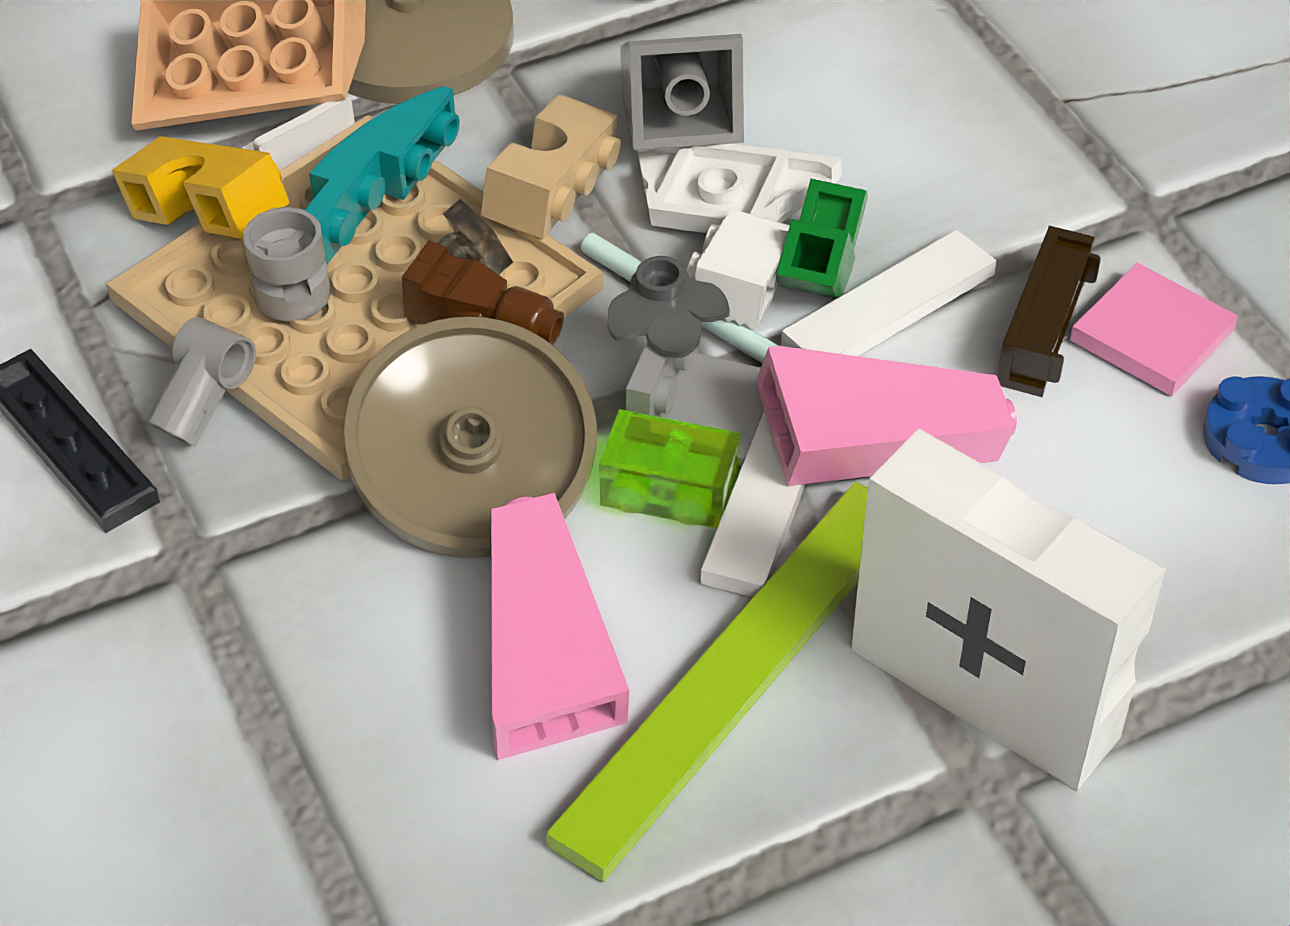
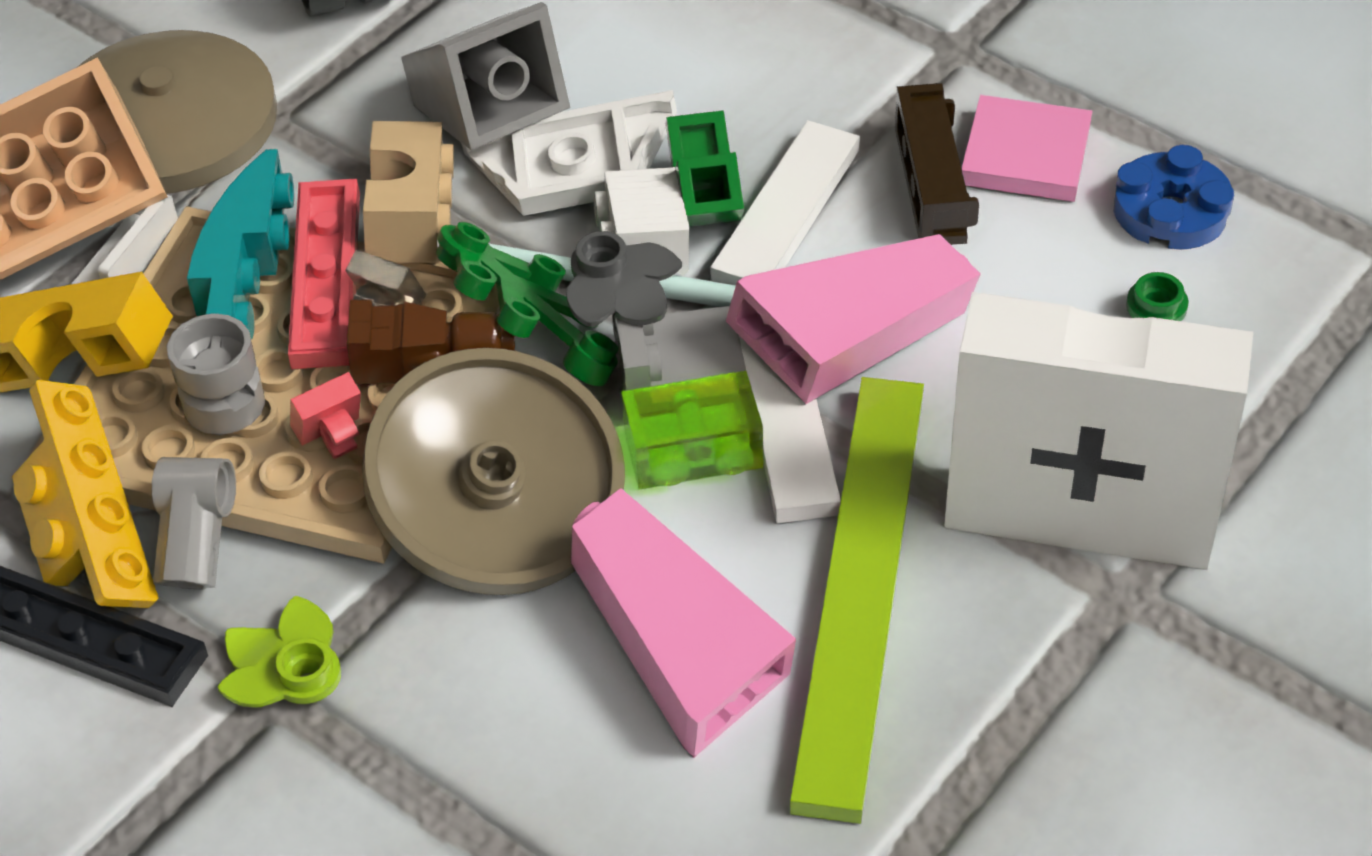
camera: 25 degrees left, 0 degrees up
none -> yellow bracket [12,380,158,608]
none -> lime plate [218,596,341,707]
none -> coral tile [288,179,360,369]
none -> coral tile [290,372,361,459]
none -> green plant [436,222,618,386]
none -> green plate [1126,272,1189,321]

